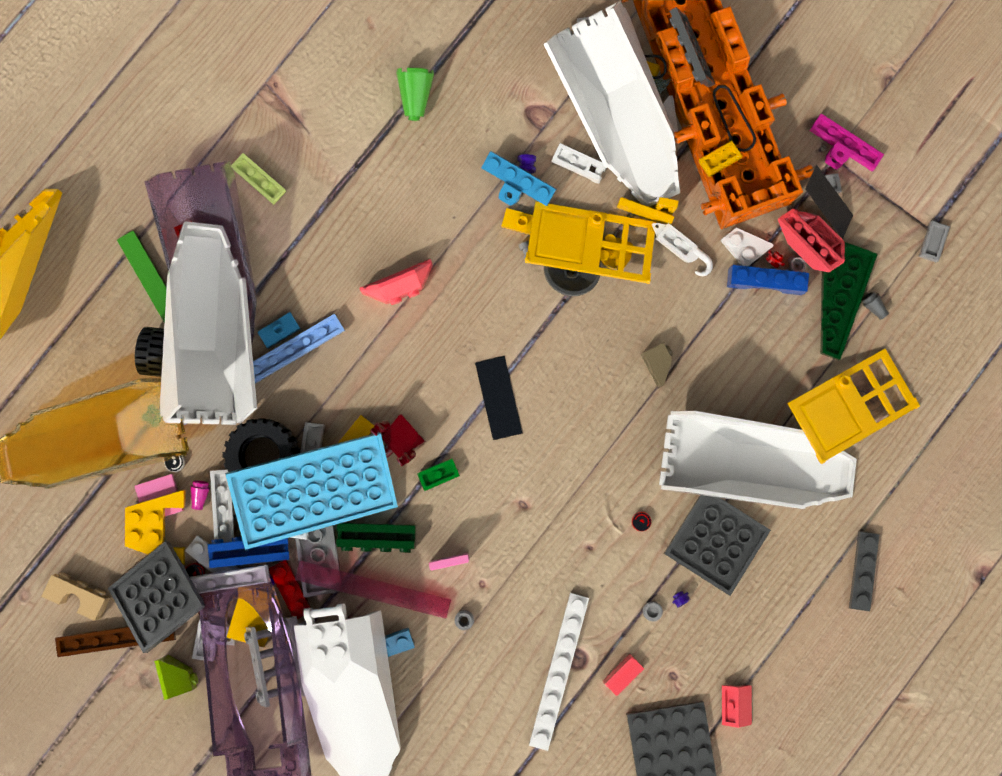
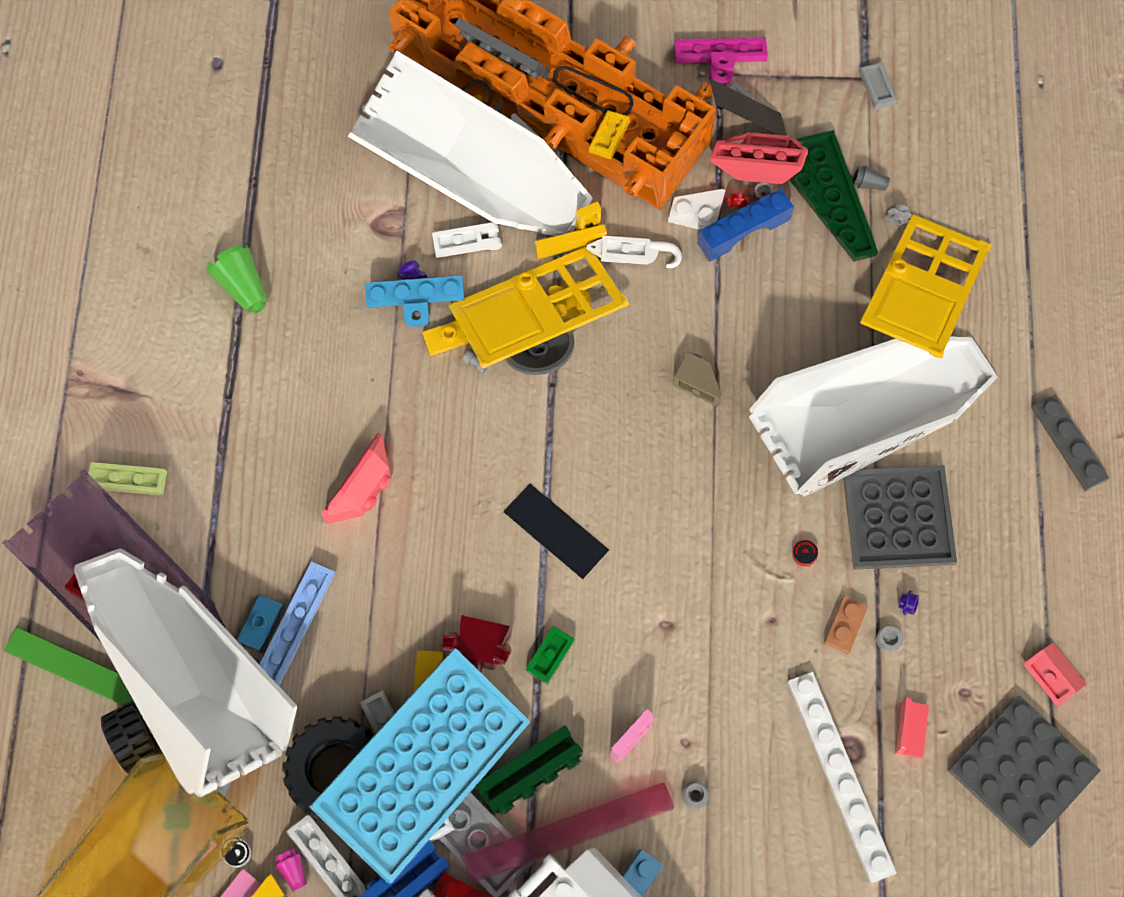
camera: 30 degrees left, 15 degrees down
none -> nougat plate [824,596,868,654]
none -> light grey plate [886,204,911,225]

